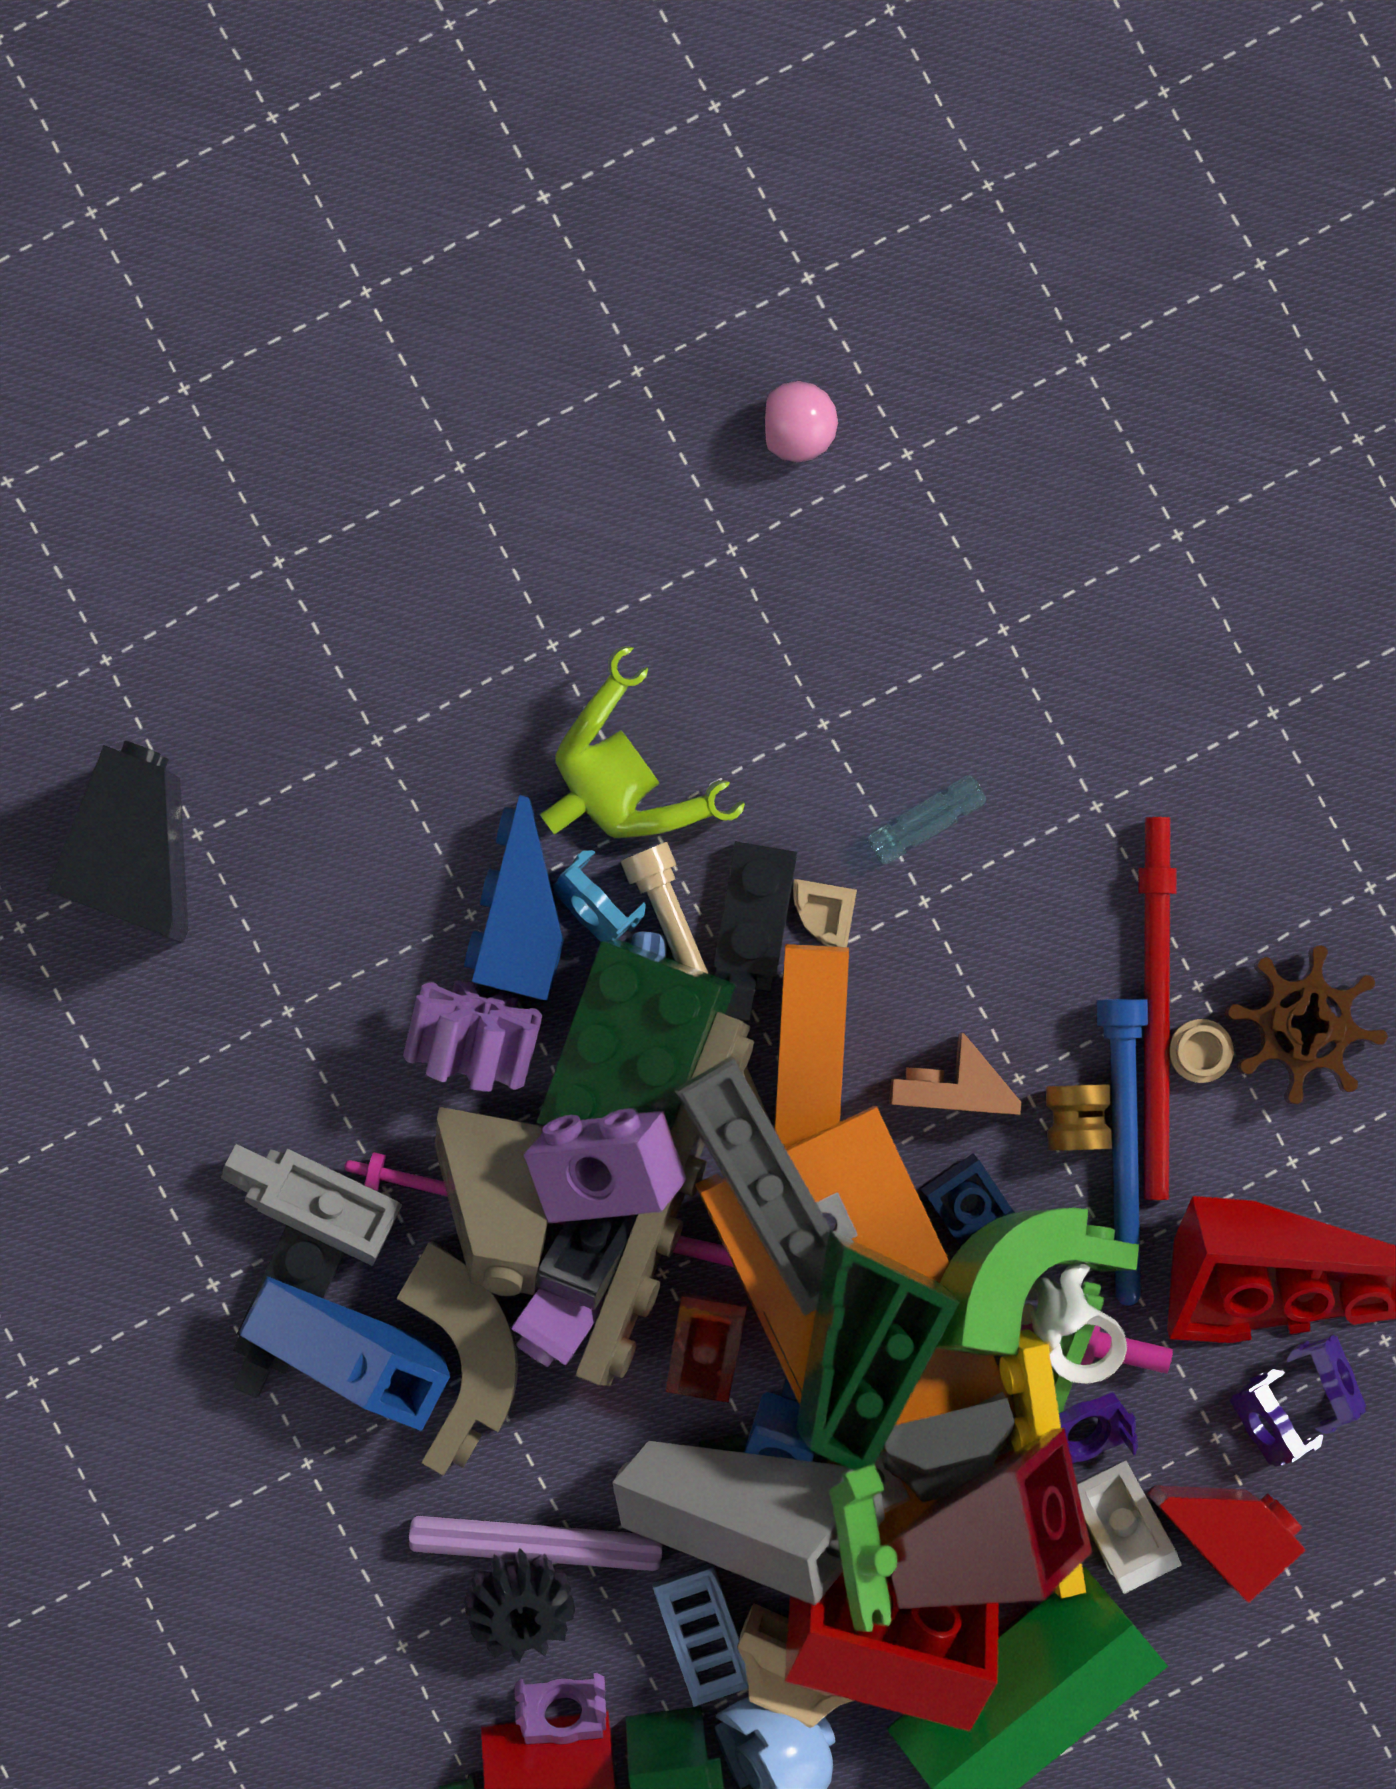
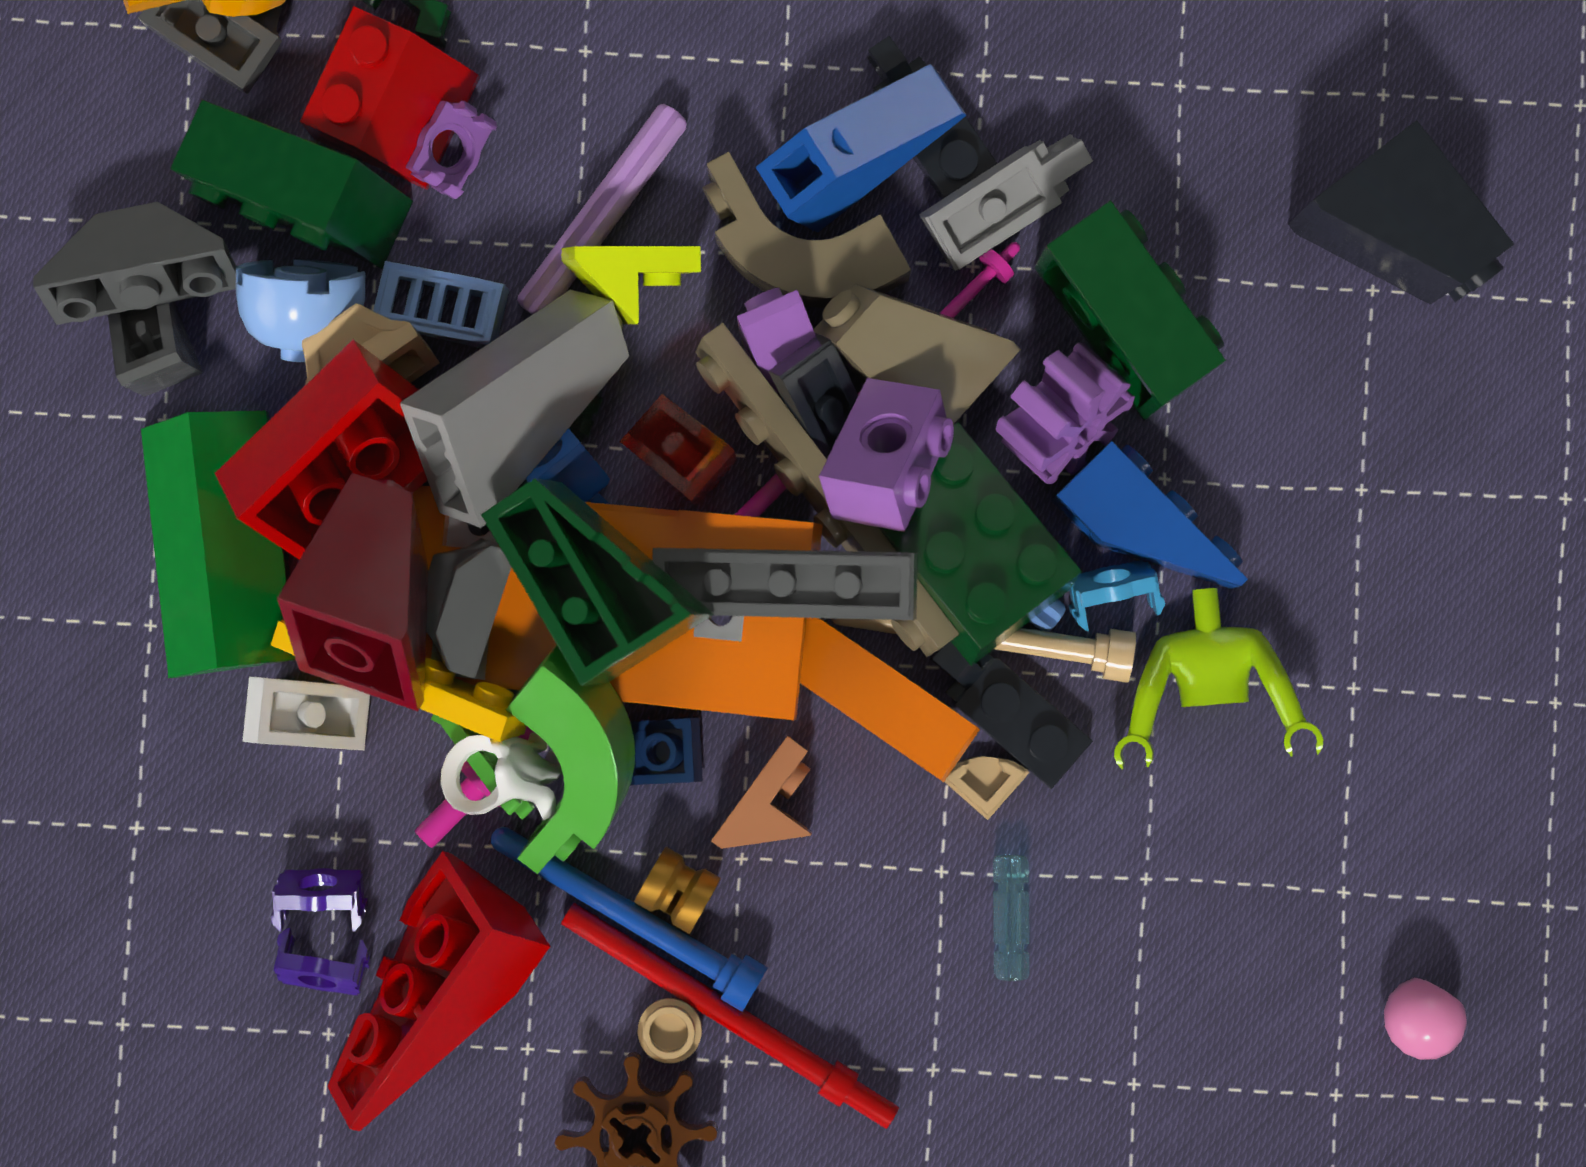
camera: 120 degrees right, 0 degrees up
black gear [464,1548,575,1663] -> none
bright green piece [829,1465,897,1632] -> none
dark purple piece [1059,1392,1138,1463] -> none
red slope [1146,1485,1306,1603] -> none
none -> neon yellow slope [561,246,701,324]
none -> dark green brick [1034,200,1226,420]

